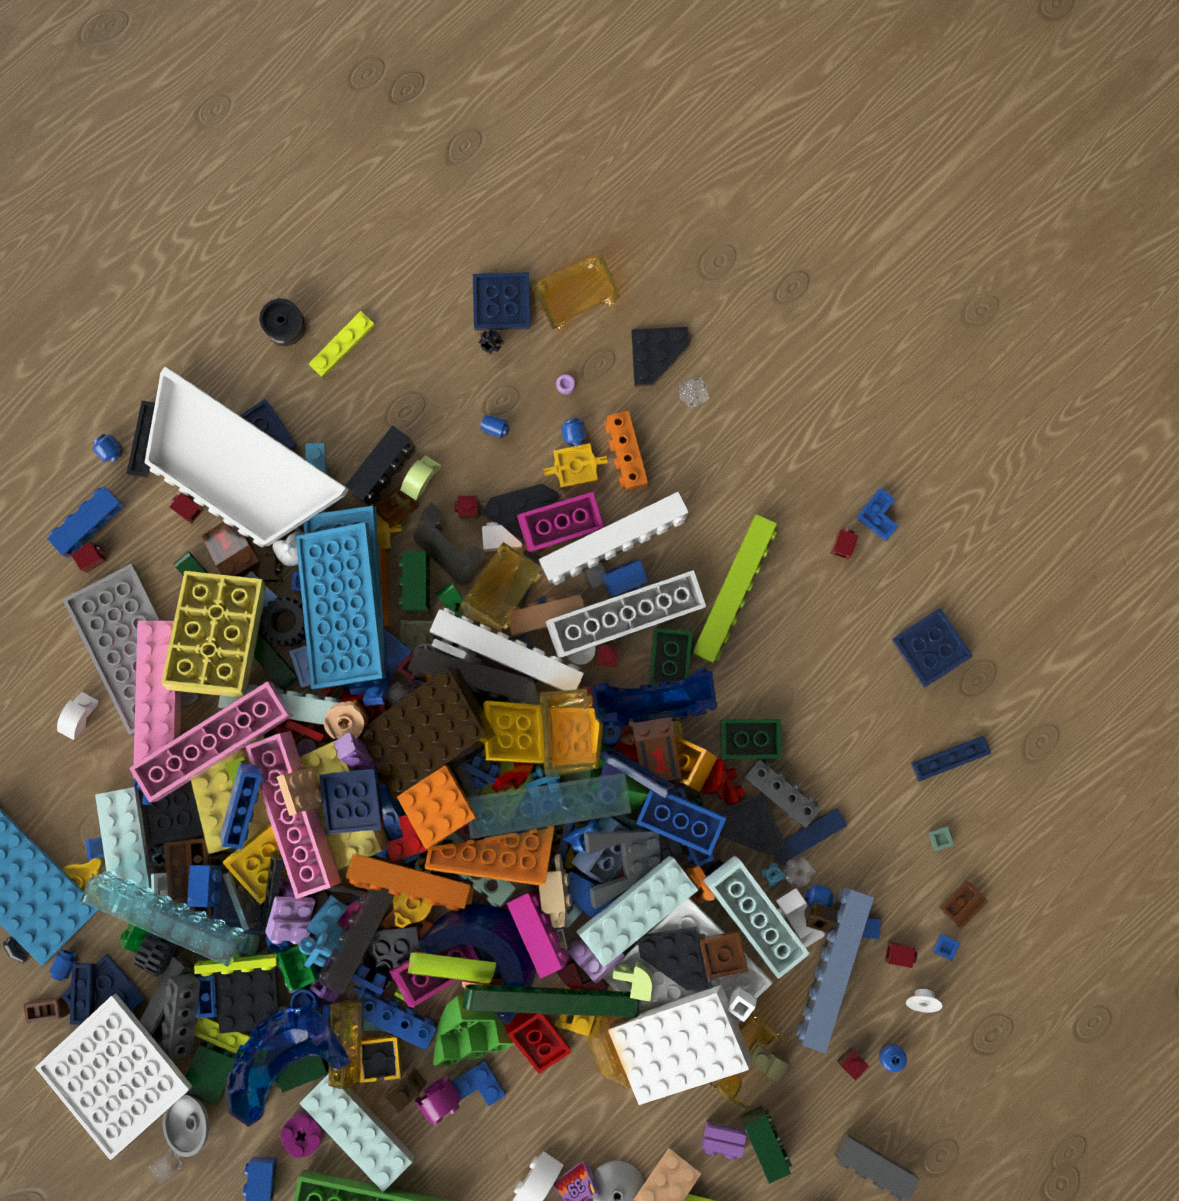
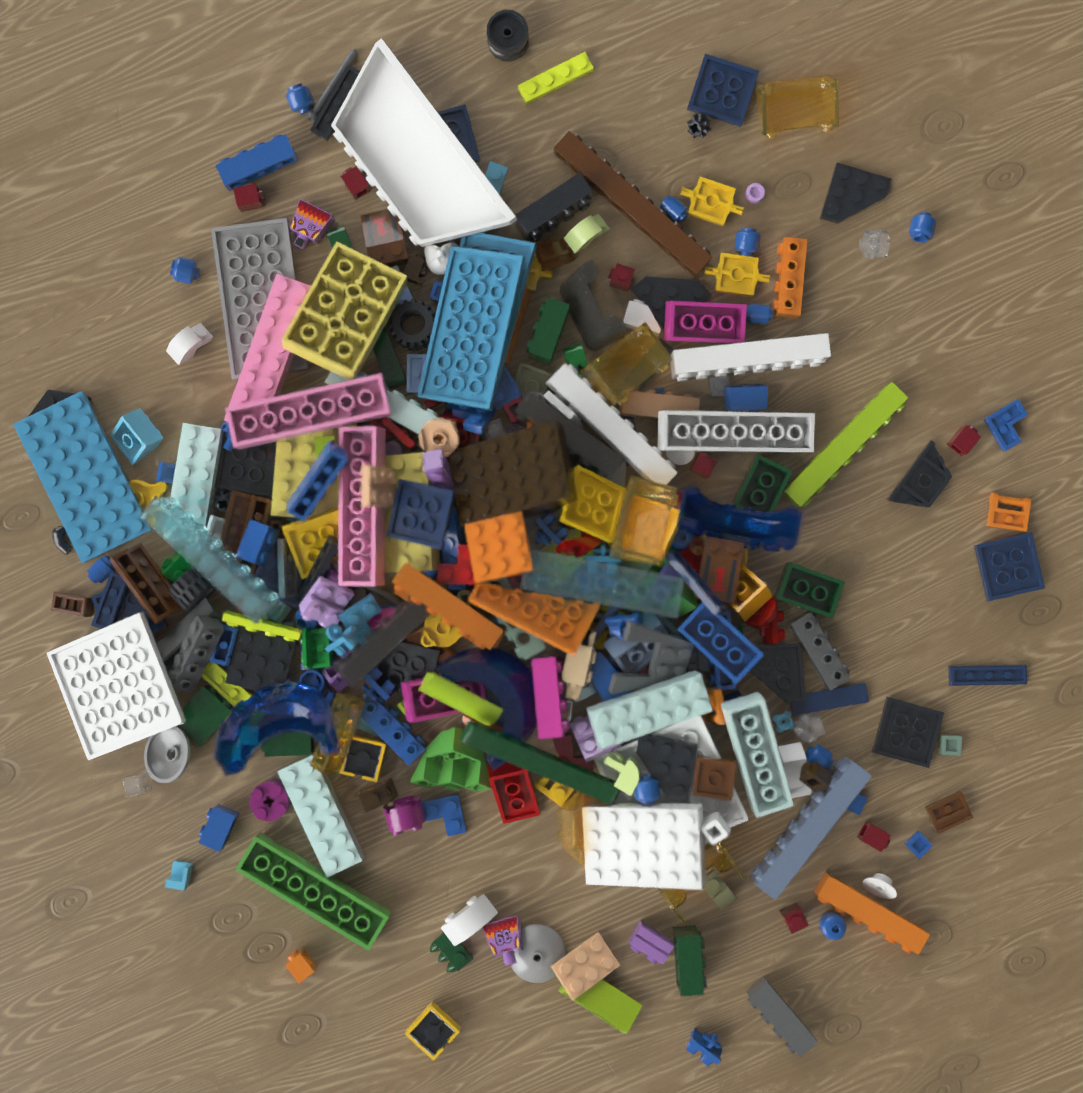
camera: 10 degrees right, 5 degrees up
none -> medium azure slope [109,408,163,465]
none -> reddish brown brick [109,543,182,625]
none -> blue head [170,257,200,284]
none -> torso [291,199,335,250]
none -> dark grey bar [305,49,357,123]
none -> reddish brown brick [553,131,712,278]
none -> blue head [634,775,660,804]
none -> yellow plate [680,177,744,226]
none -> blue brick [746,304,773,324]
none -> orange brick [814,872,930,955]
none -> black plate [872,696,944,768]
none -> black wing [887,440,952,508]
none -> blue head [909,212,936,243]
none -> orange plate [986,492,1031,532]

